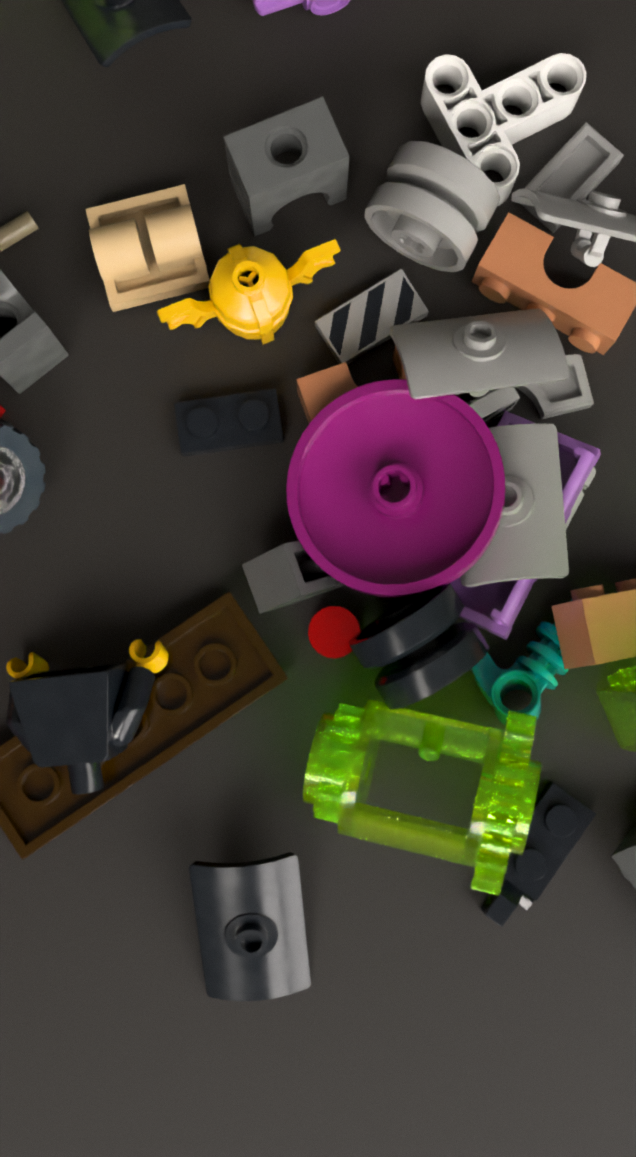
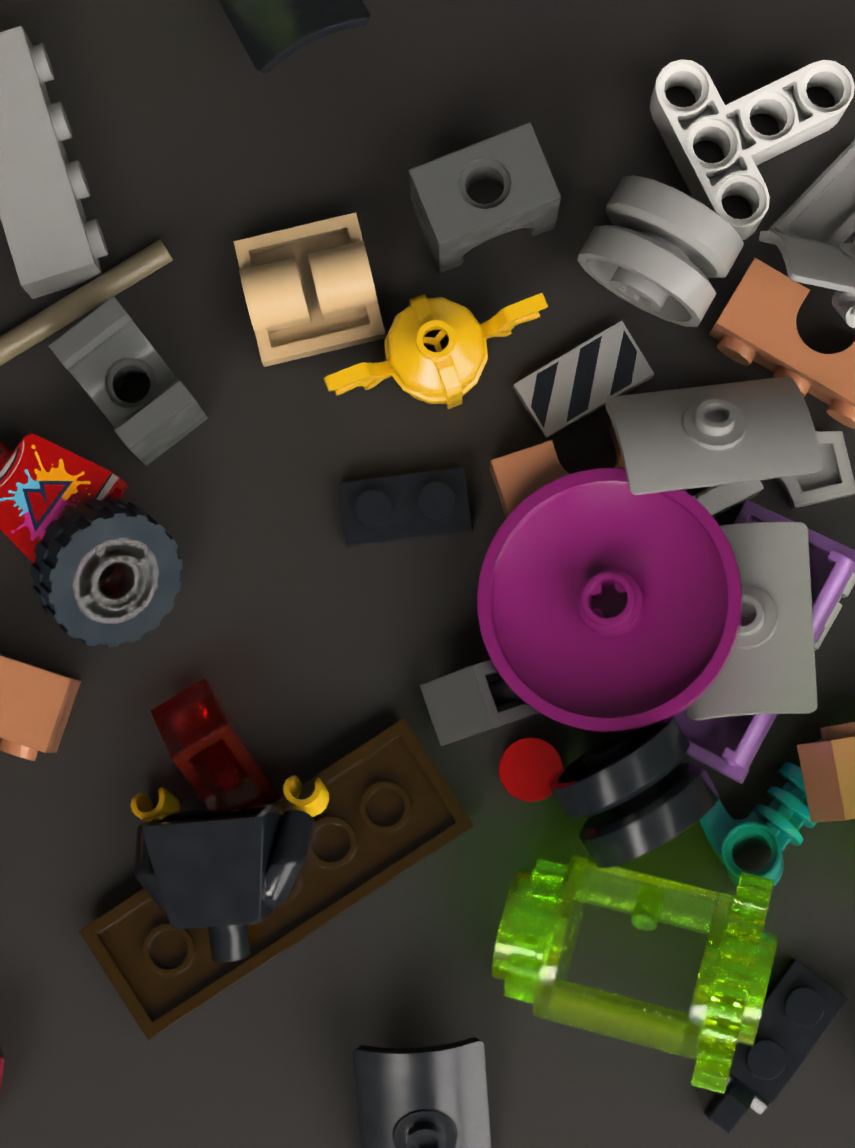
camera: 10 degrees right, 0 degrees up
none -> clear red slope [150,678,281,809]

